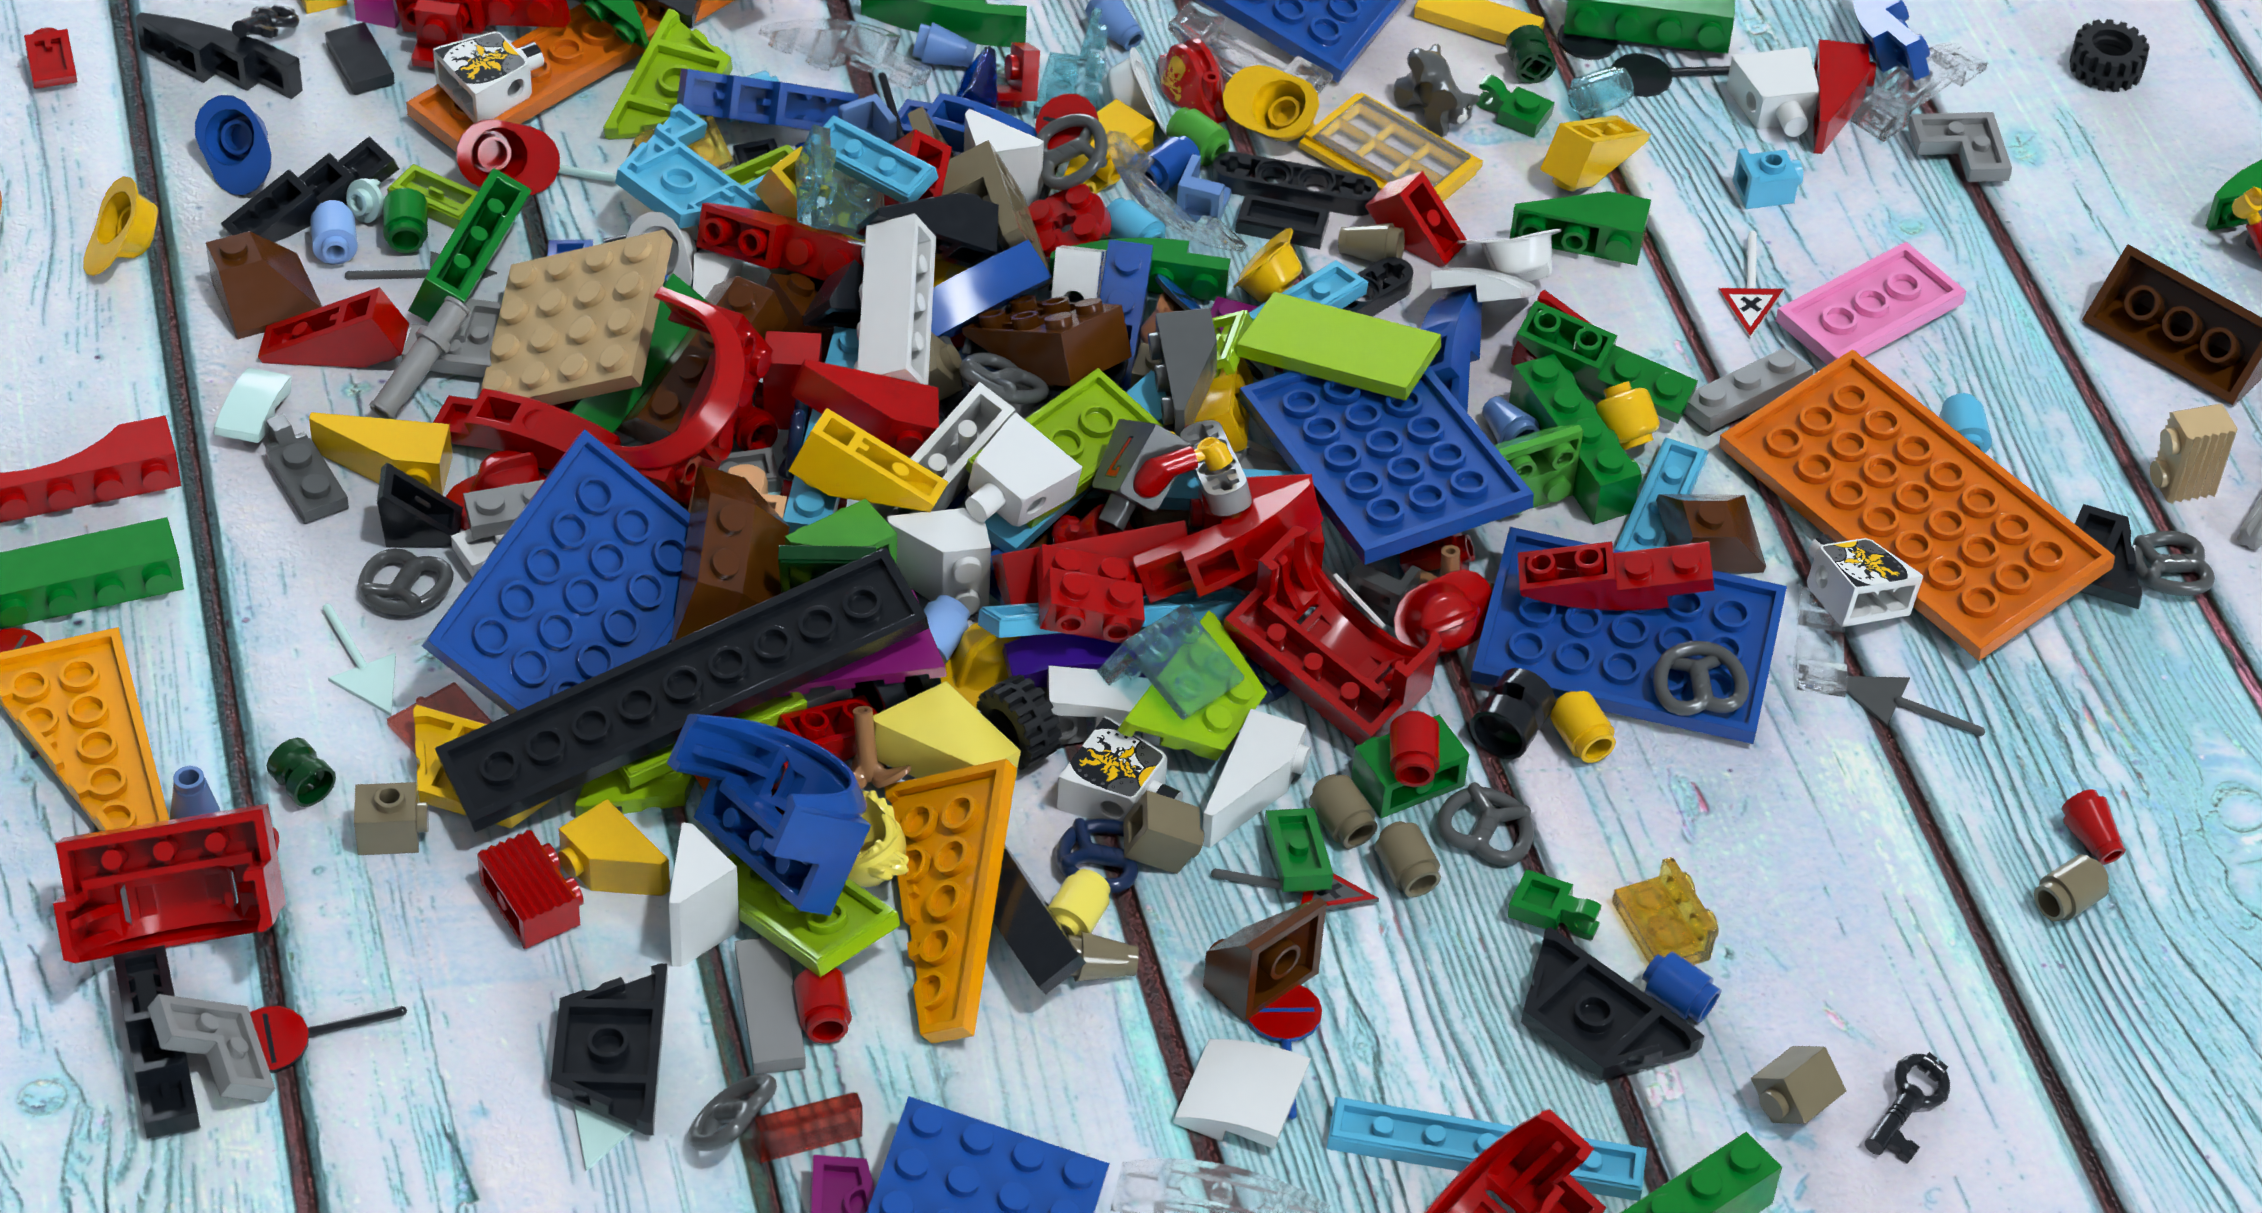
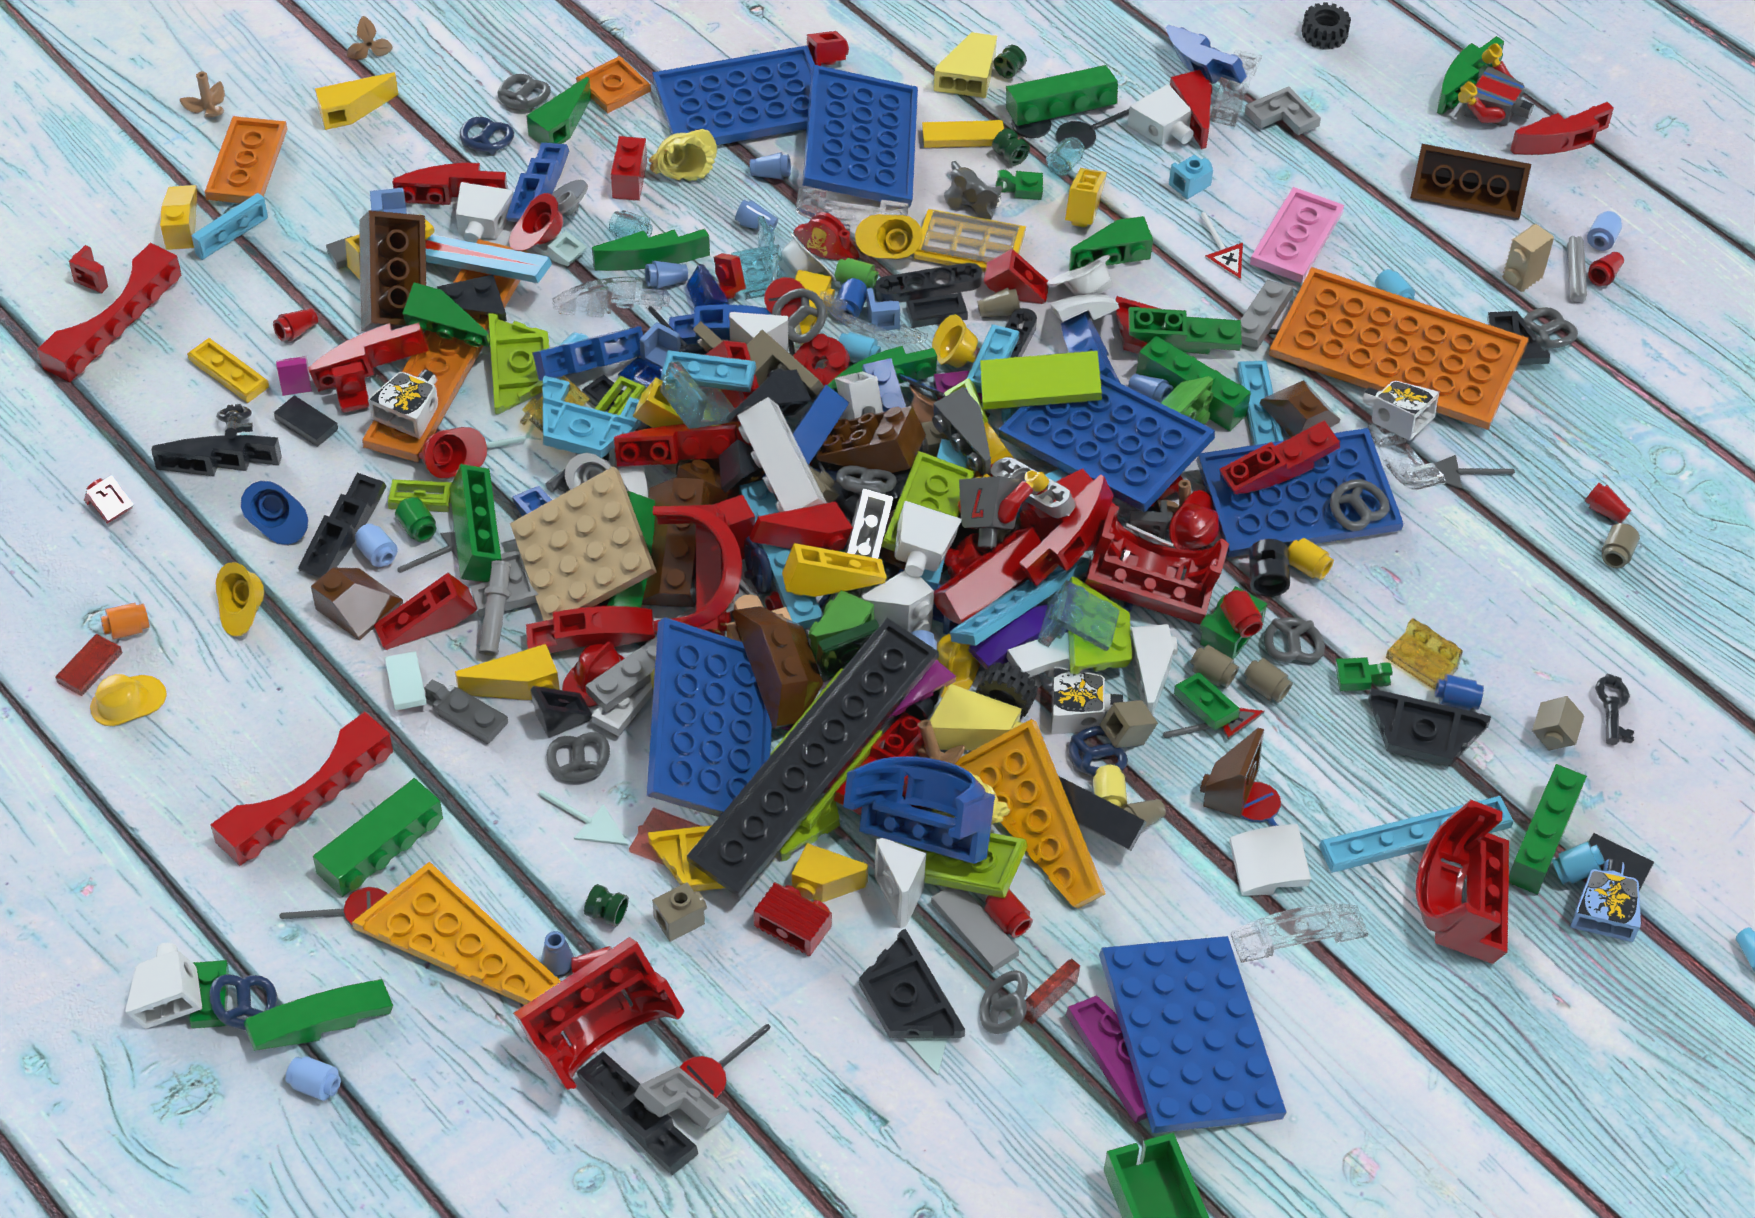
camera: 25 degrees left, 5 degrees up
light aqua plate [346,178,386,223] -> none
red plate [1036,544,1145,645] -> none
yellow head [1595,381,1660,450] -> none

